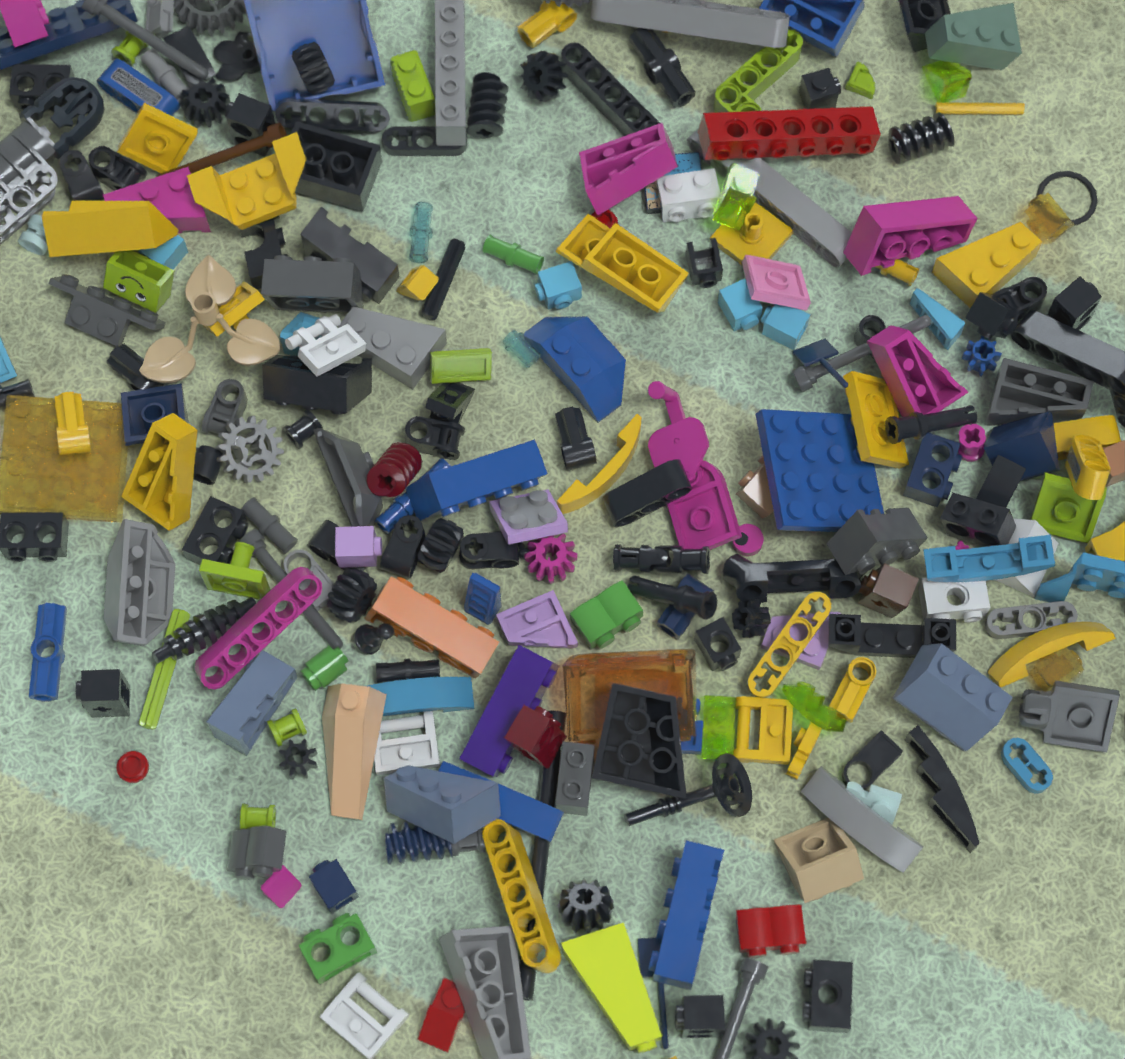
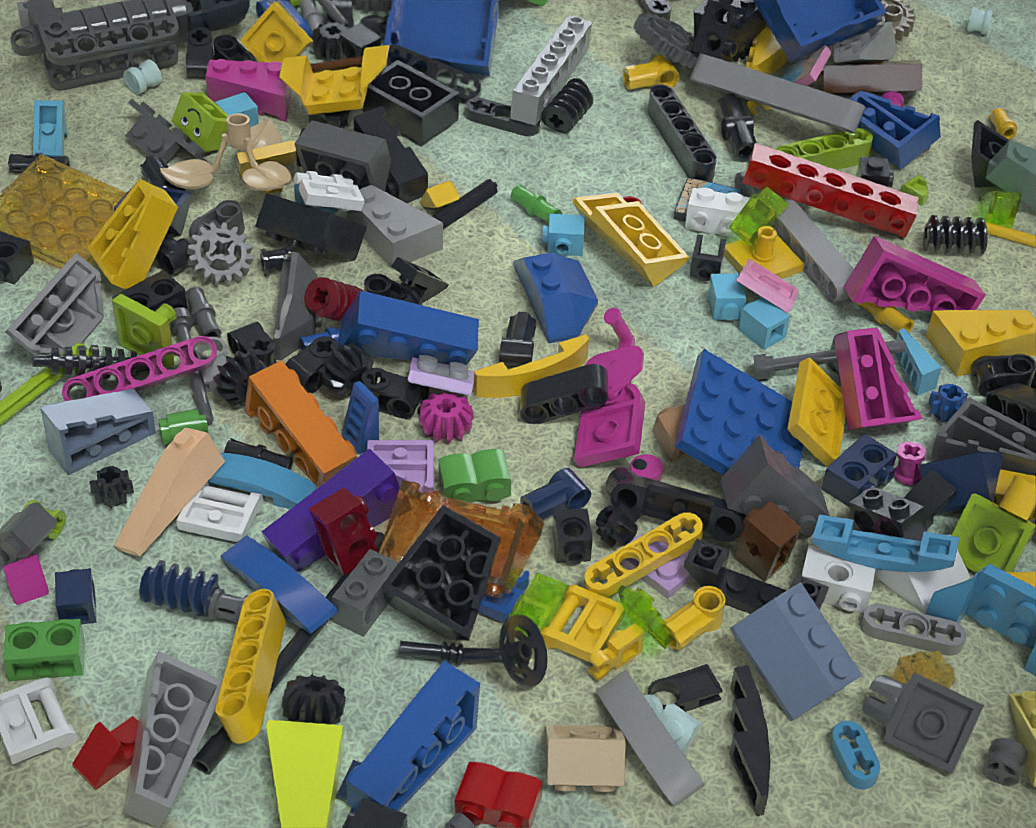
camera: 20 degrees right, 25 degrees down
yellow slope [42,201,179,257] -> none
yellow piece [54,392,91,455] -> none
lime bush [267,708,307,747] -> none
black gear [292,42,335,95] -> none
lavender brick [335,526,382,568] -> none
black piece [355,623,394,655] -> none
sand blue wedge [384,765,501,844] -> none
lime brick [390,50,436,122] -> none
clear light blue pin [409,202,433,263] -> none
lime tile [430,348,492,384] -> none
clear light blue pin [503,330,541,368] -> none
black gear [518,51,569,101] -> none
dark pink wedge [579,123,678,216] -> none
black piece [613,544,710,574] -> none
black pin [627,575,718,620] -> none
dark blue piece [792,338,848,388] -> none
black pin [885,405,977,444] -> none
black brick [965,292,1021,340] -> none
yellow slope [988,621,1116,688] -> none

